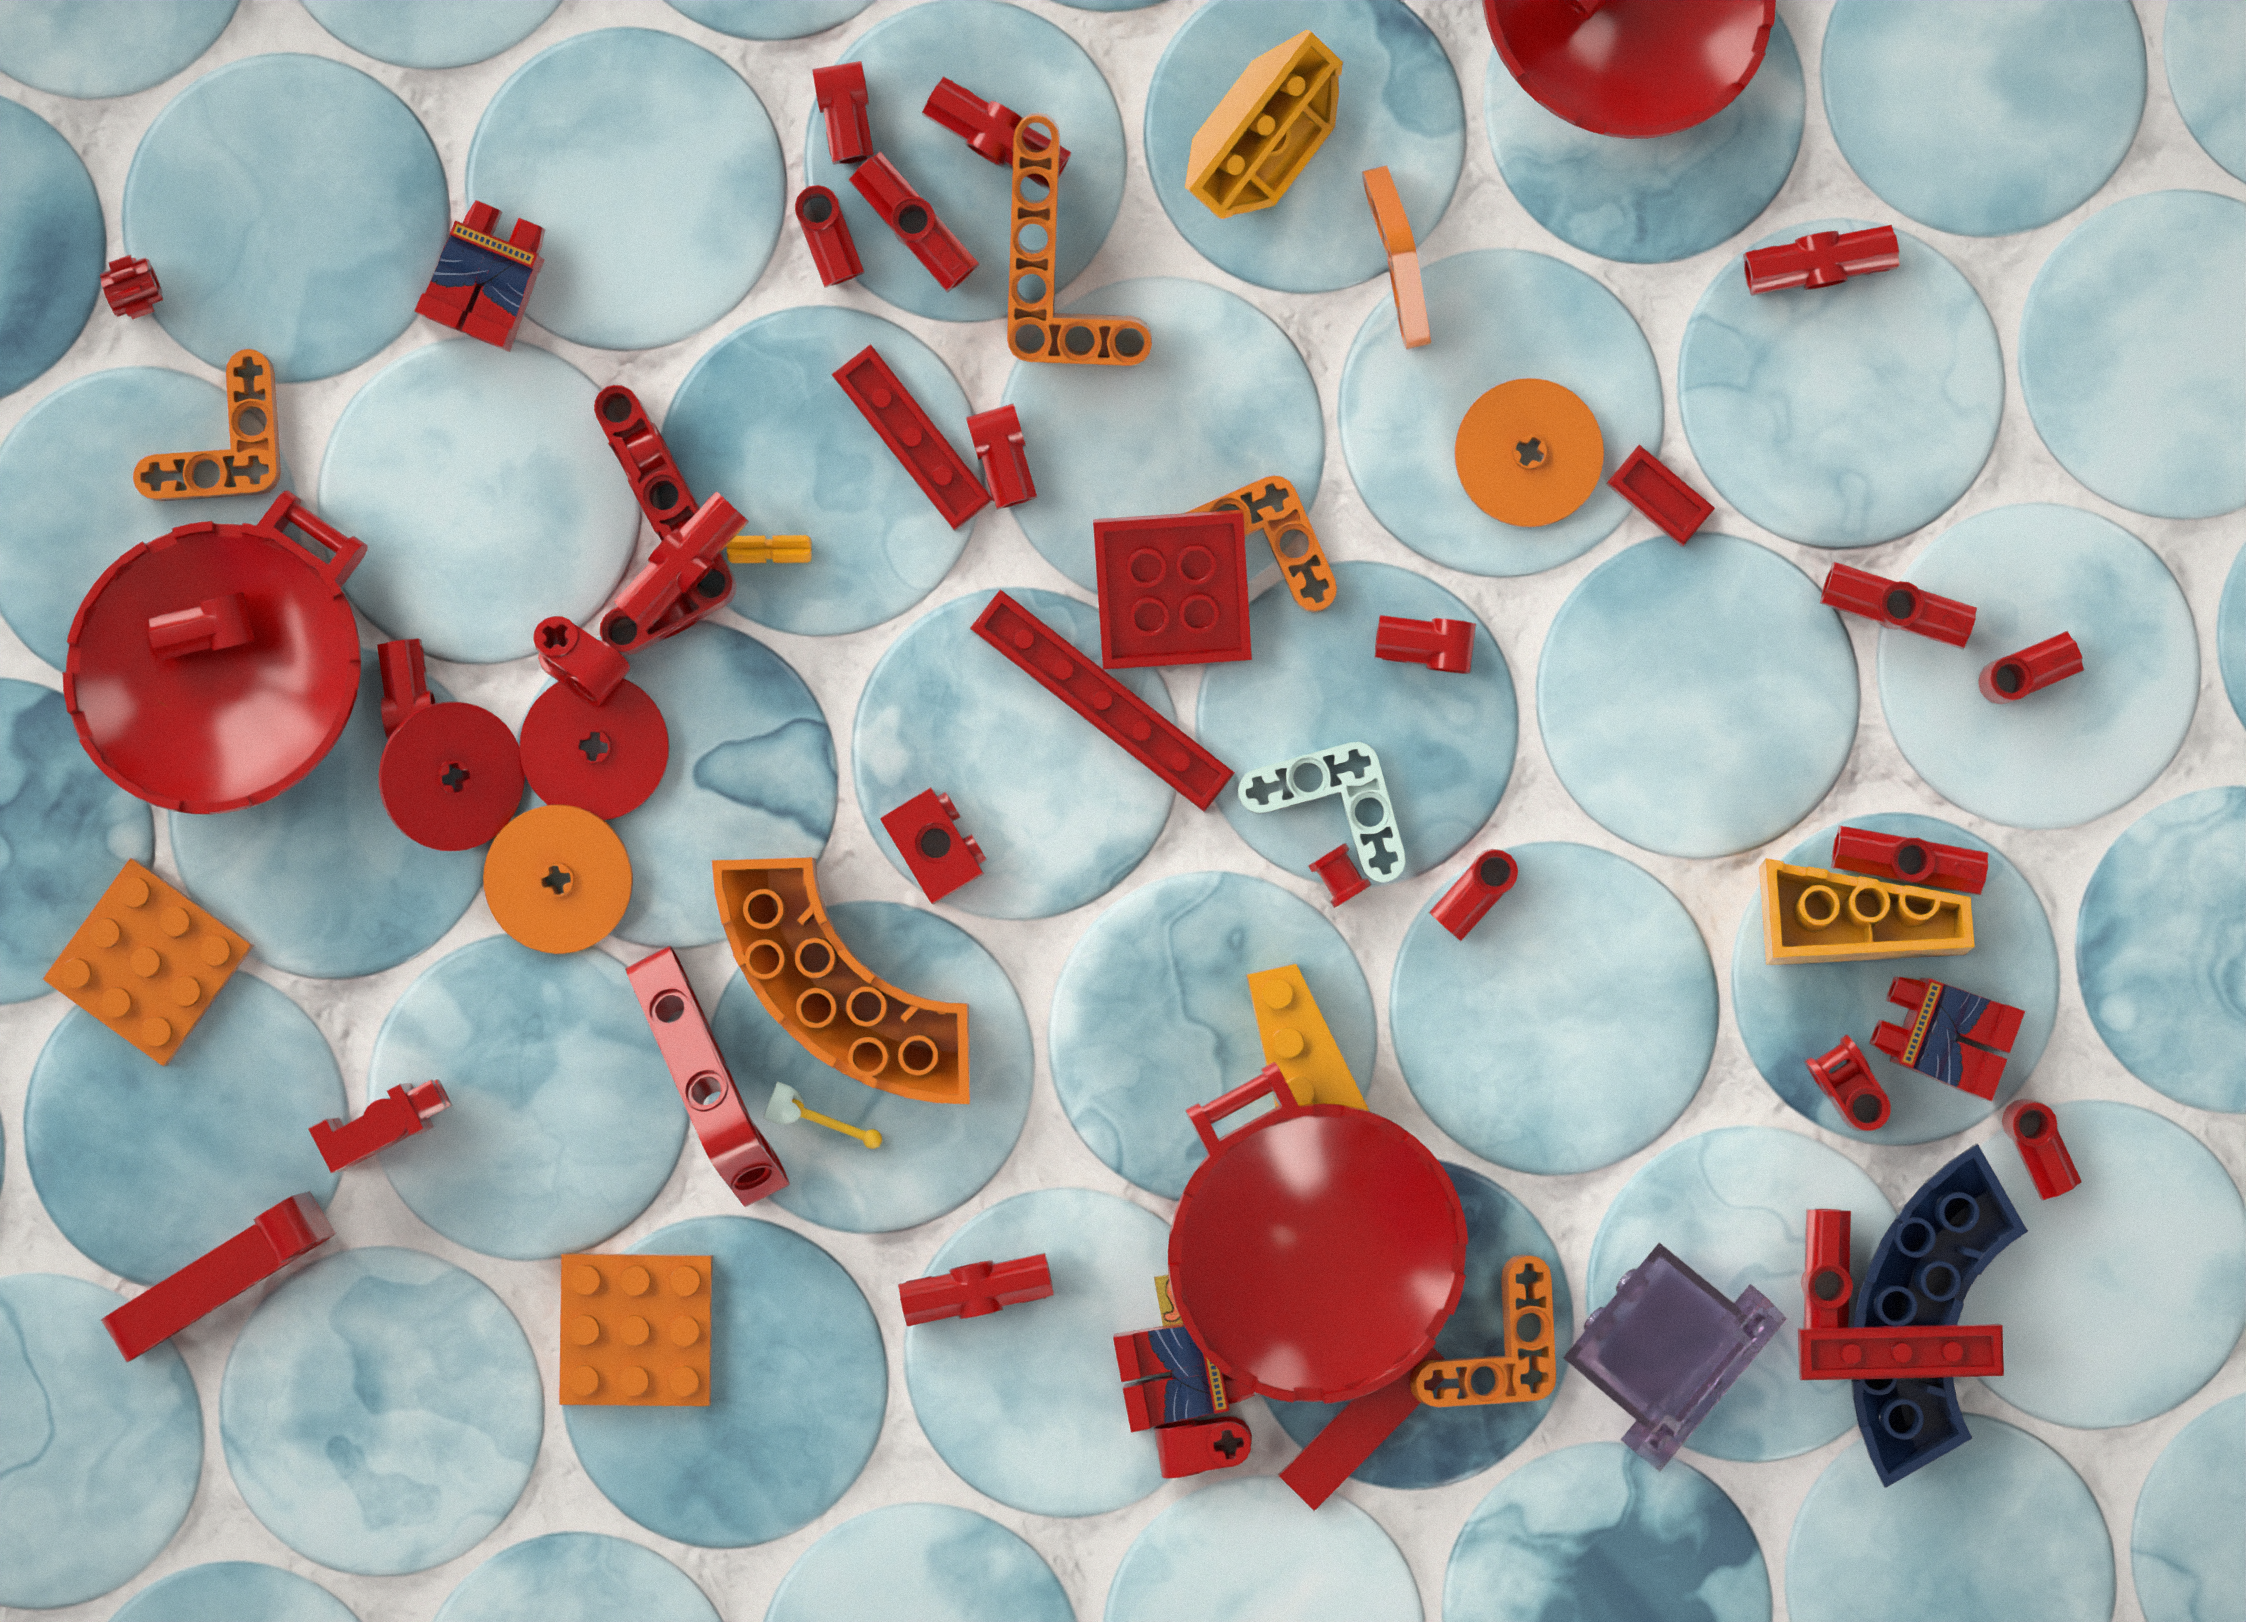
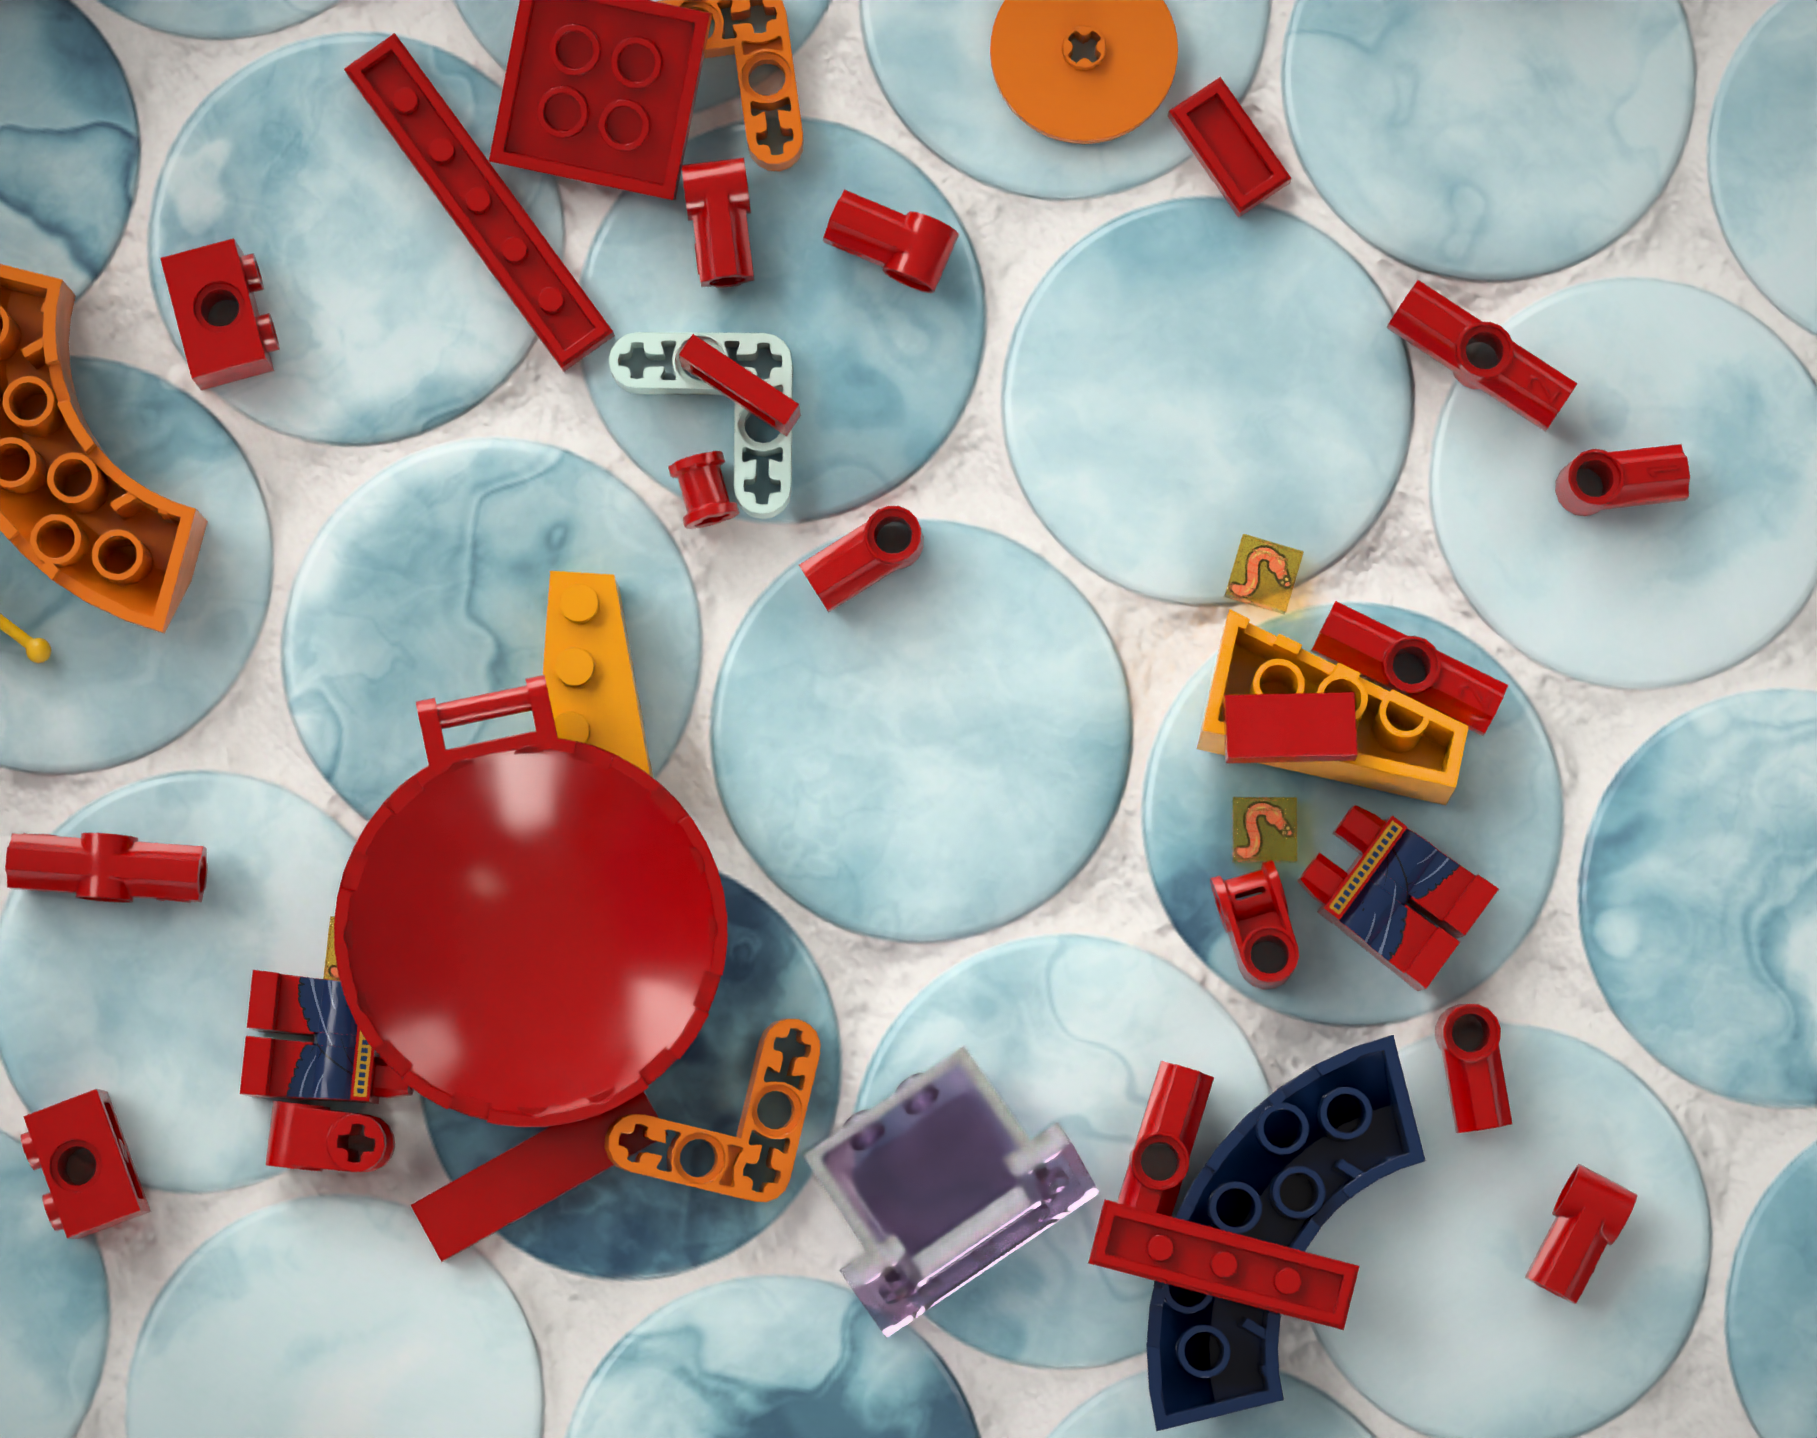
camera: 15 degrees right, 5 degrees down
none -> red brick [20,1089,151,1239]
none -> red tile [679,334,801,437]
none -> red piece [681,158,754,288]
none -> red tile [1223,692,1358,764]
none -> clear yellow tile [1224,534,1304,615]
none -> clear yellow tile [1232,797,1297,863]
none -> red piece [1524,1164,1637,1304]

